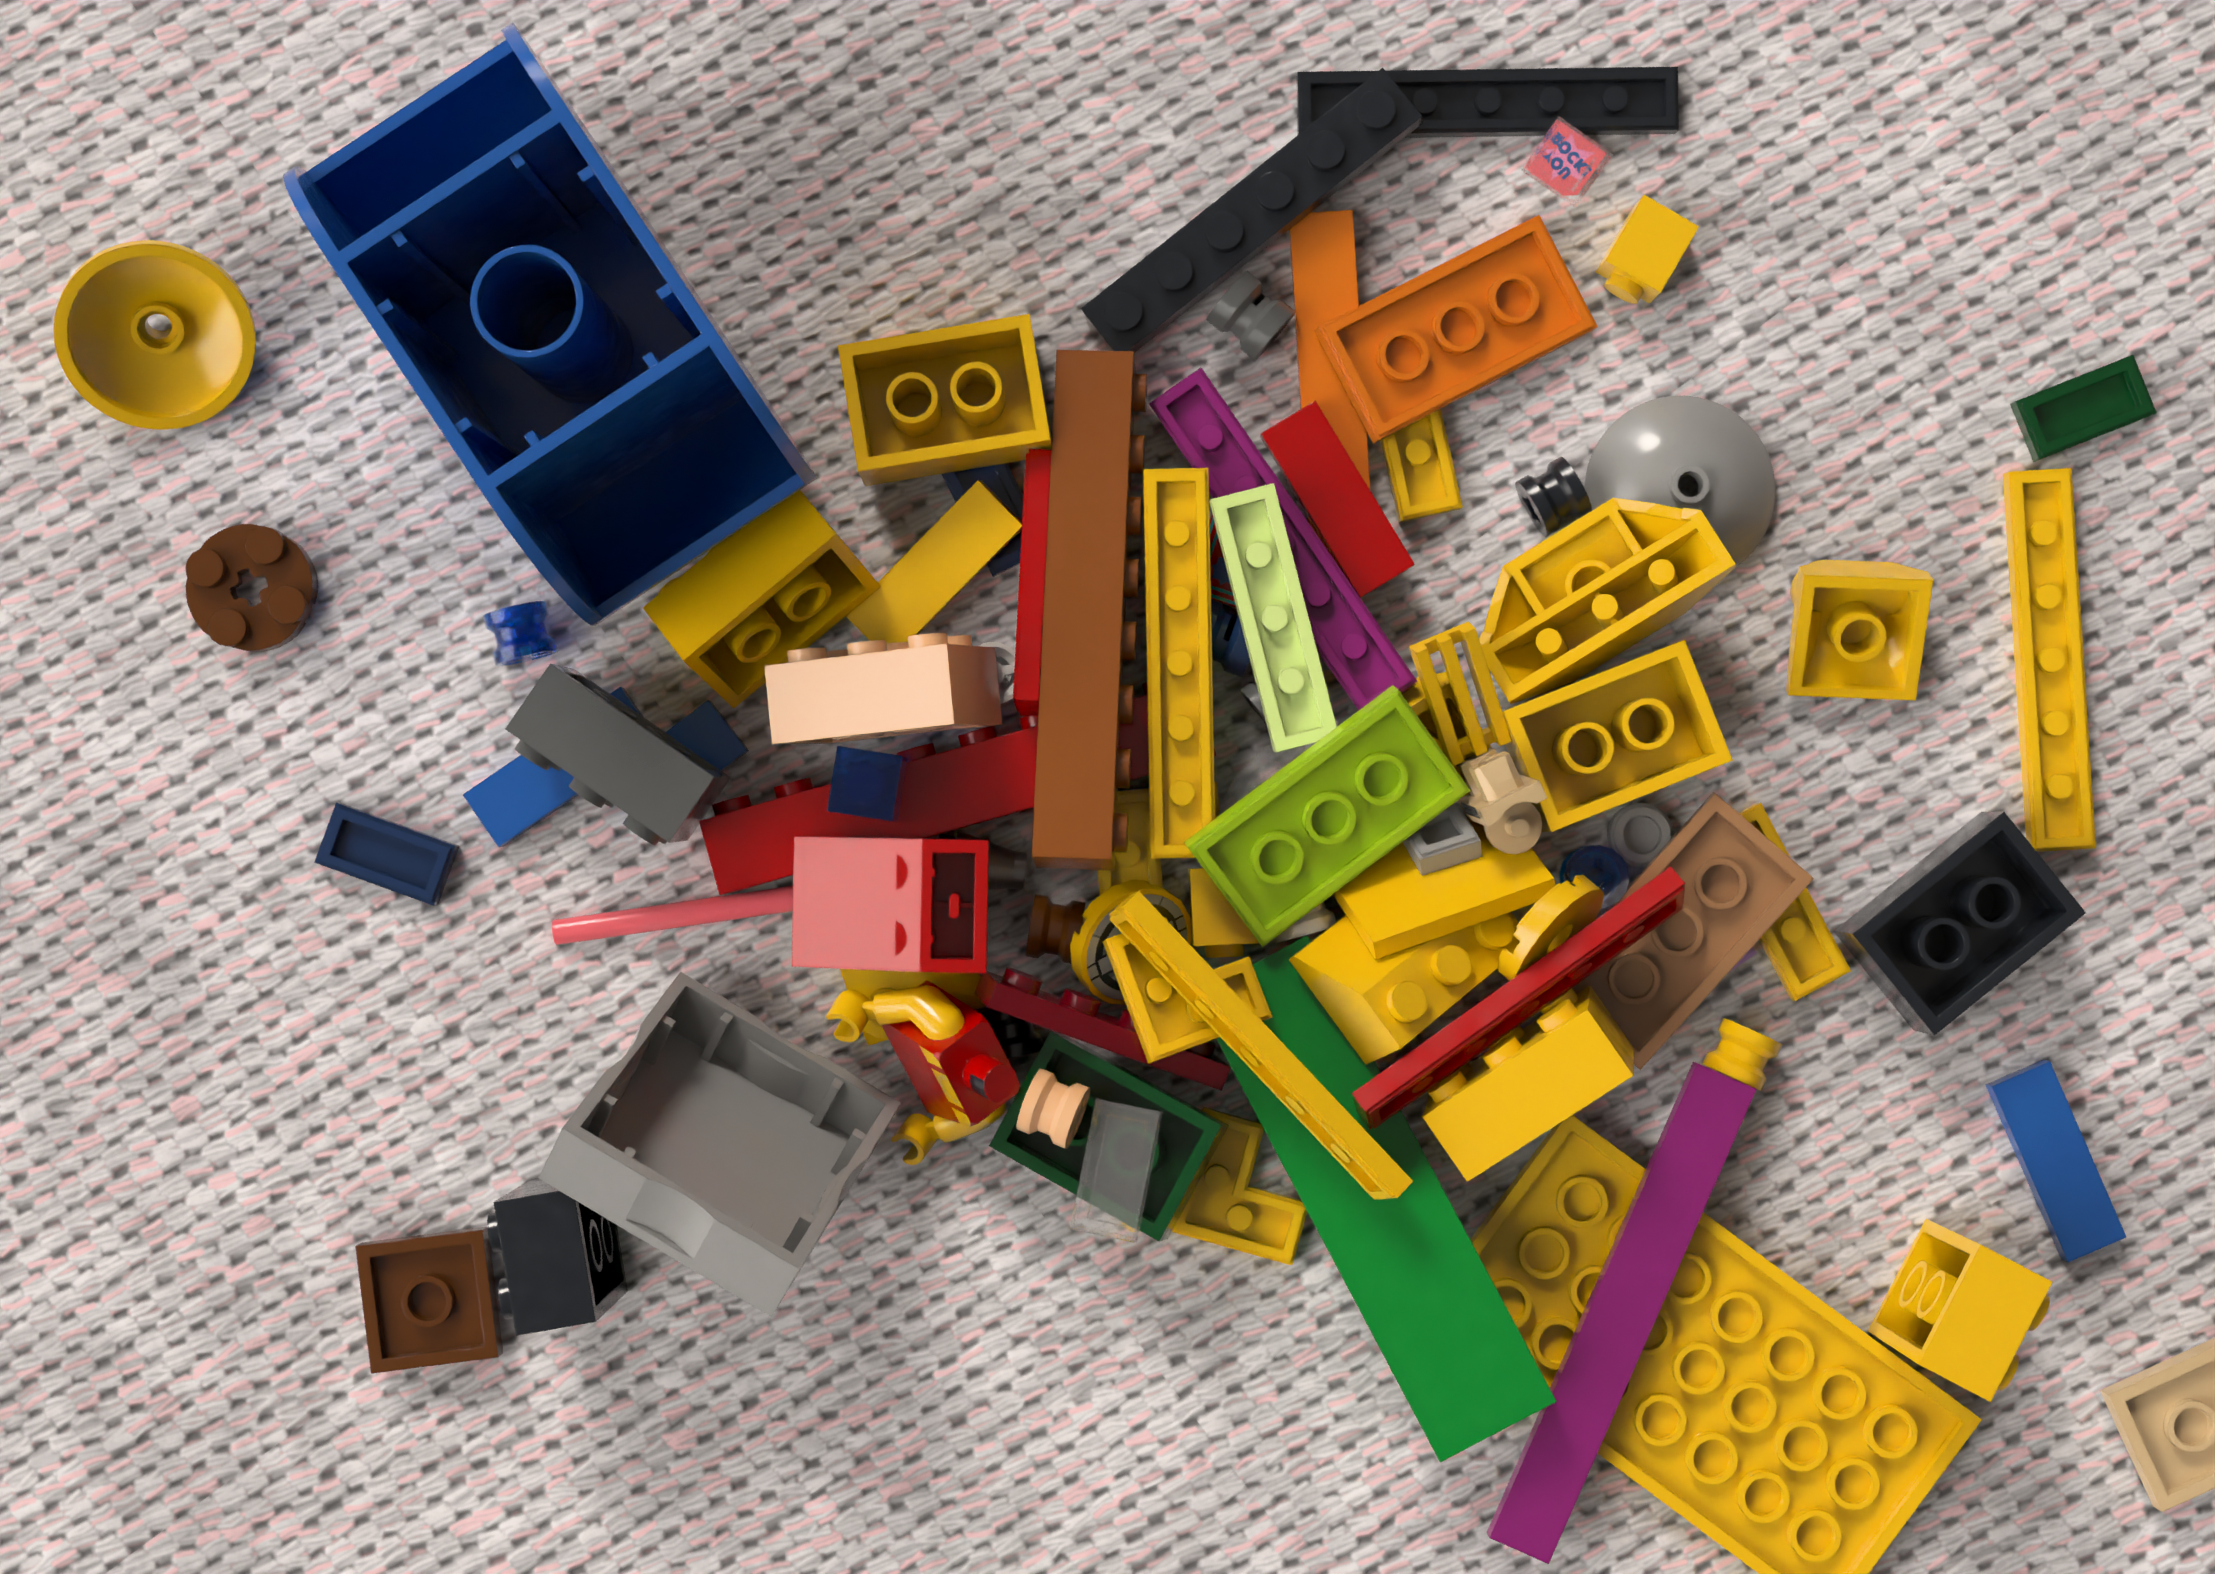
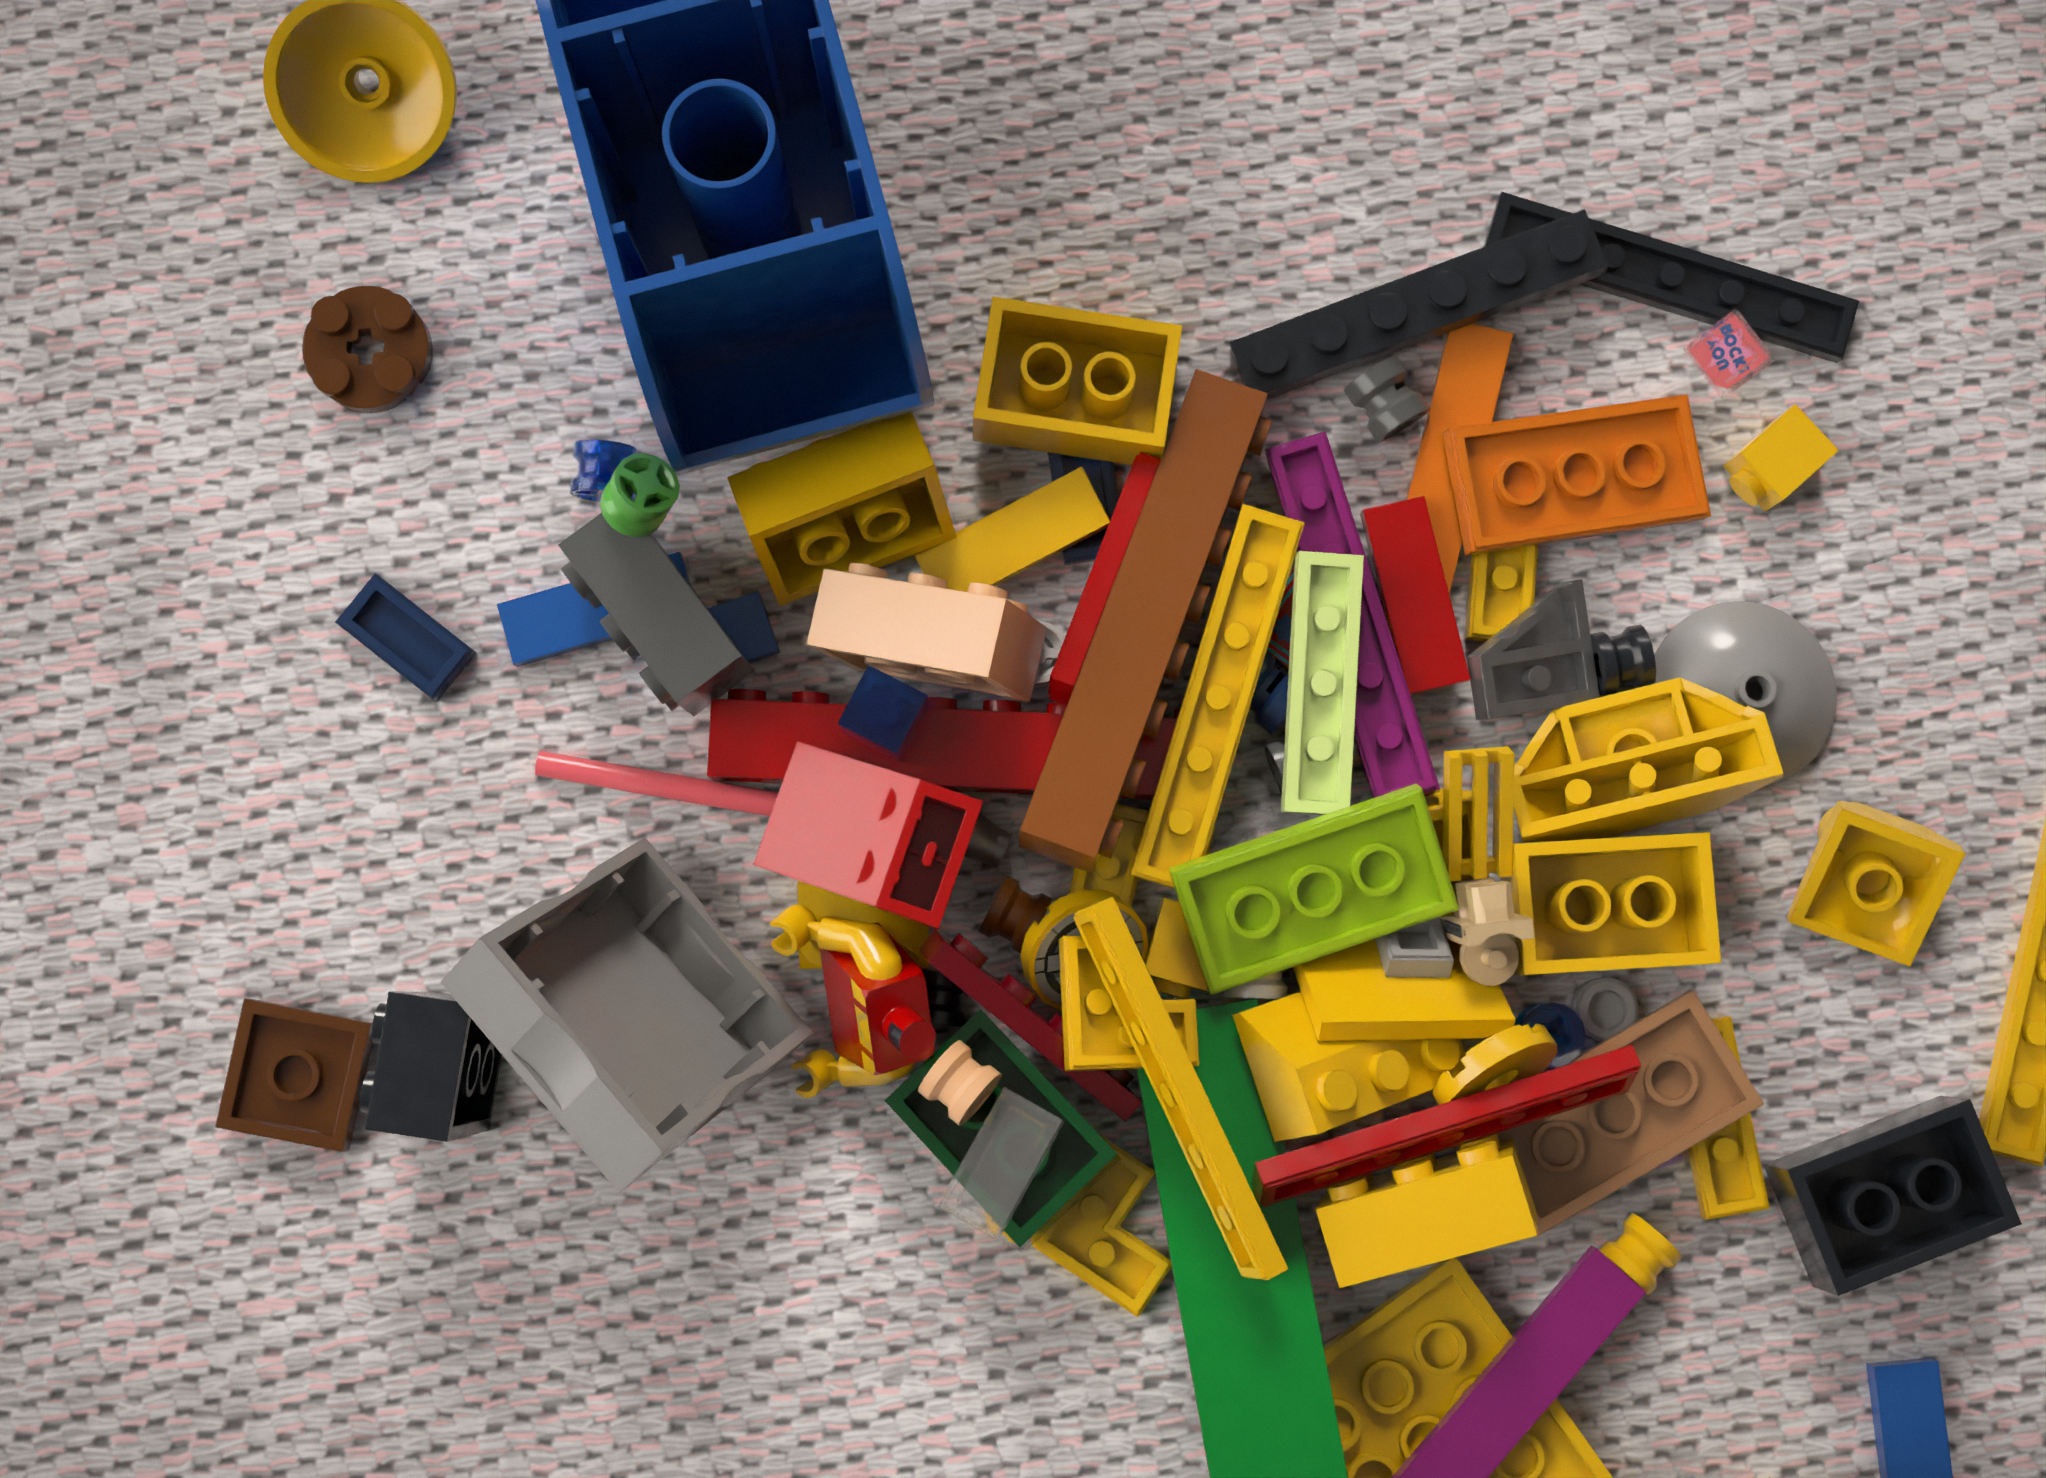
camera: 15 degrees right, 5 degrees down
none -> bright green wheel [600,453,680,538]
none -> flat silver wing [1467,579,1600,720]

